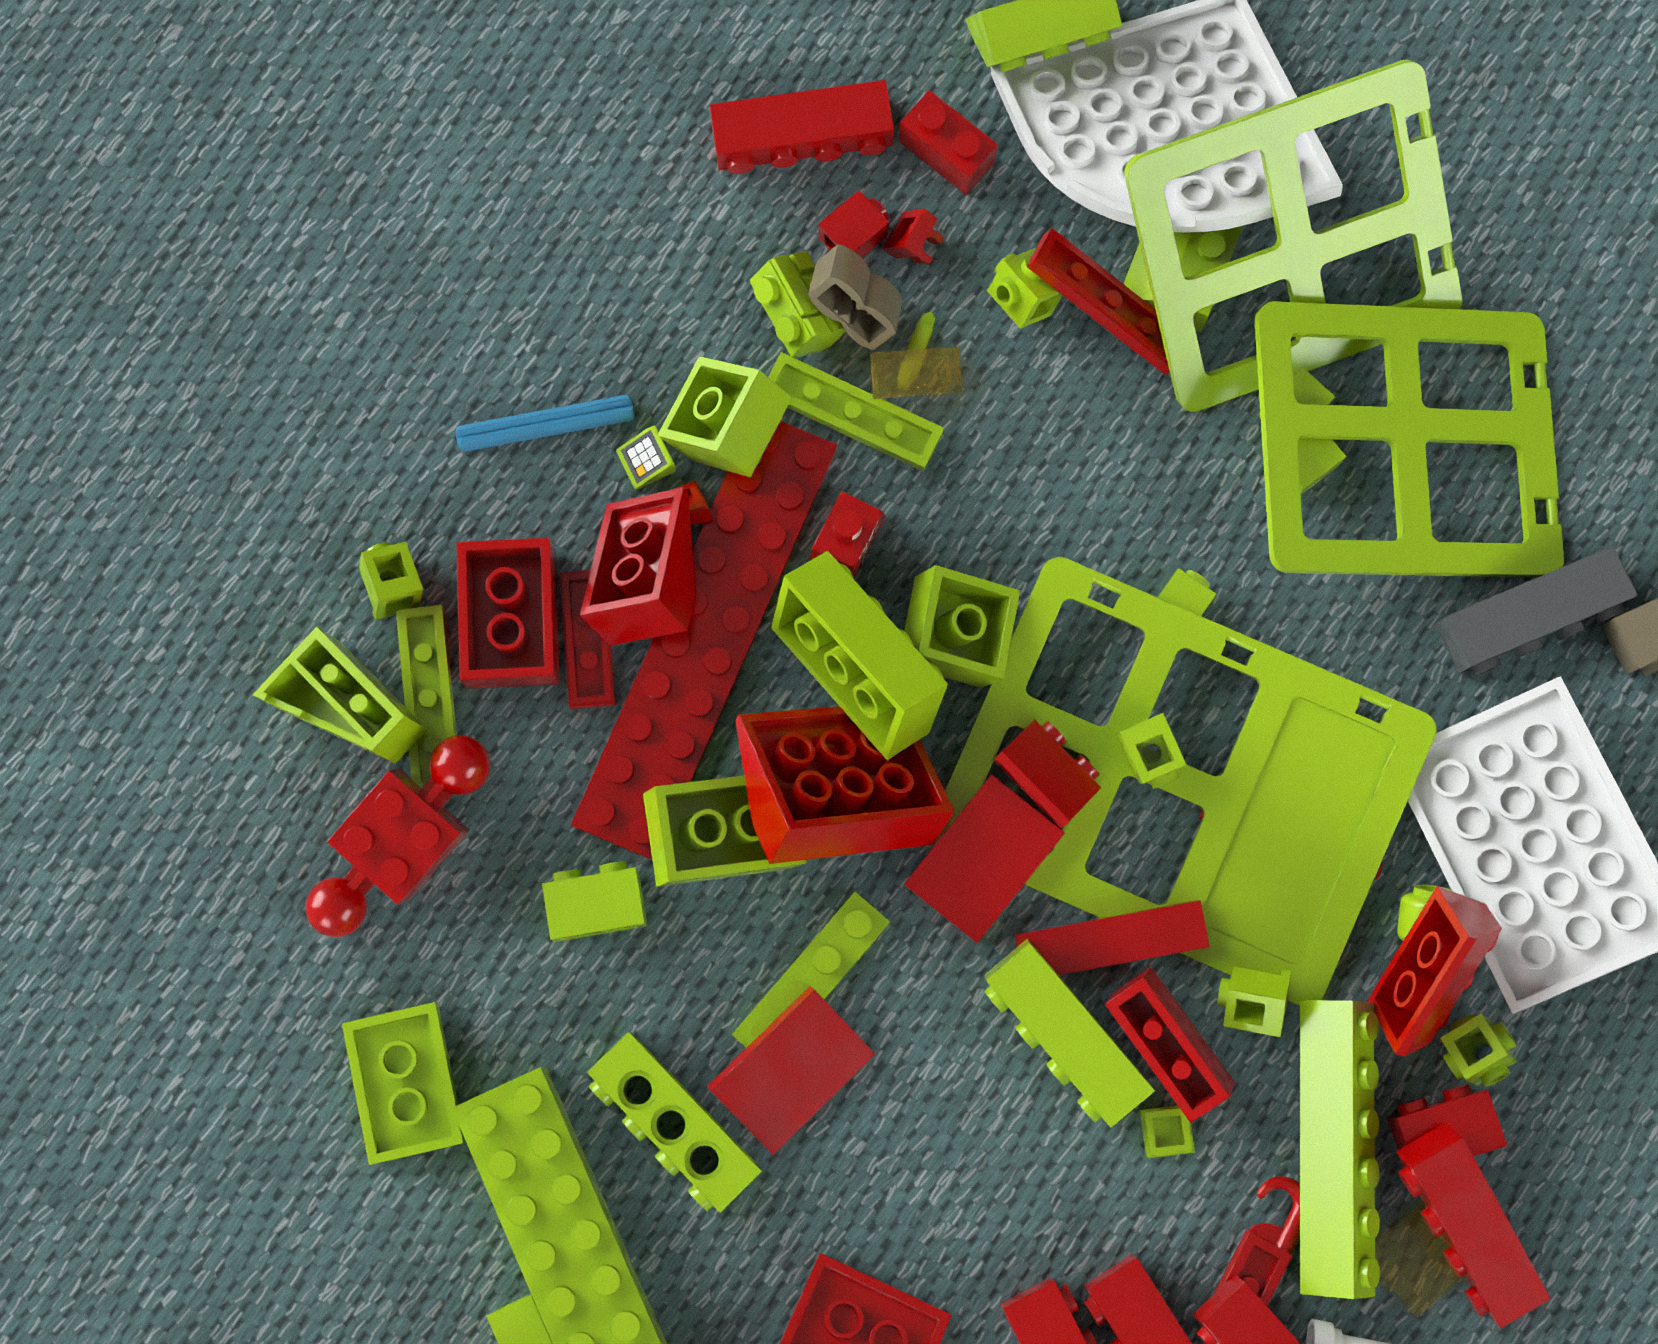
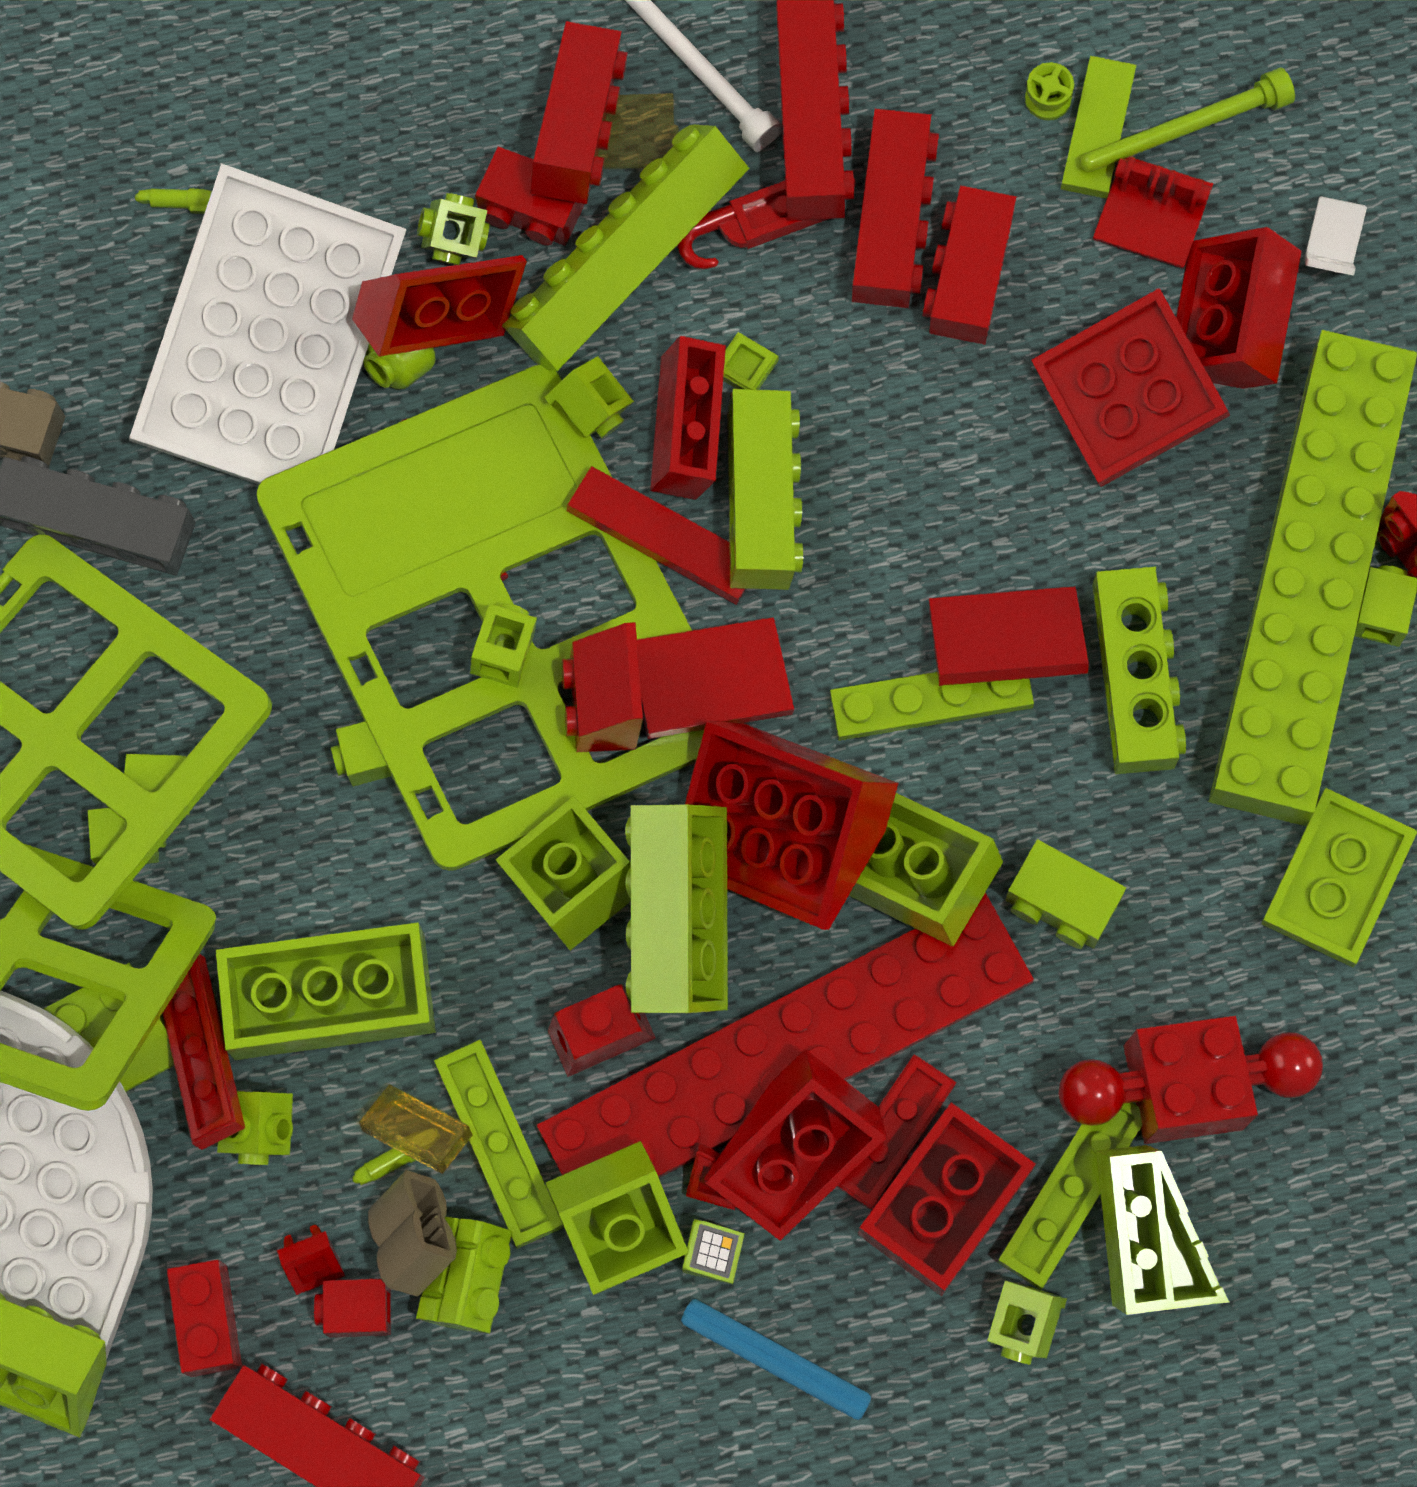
camera: 135 degrees left, 5 degrees down
none -> lime brick [216,922,436,1060]

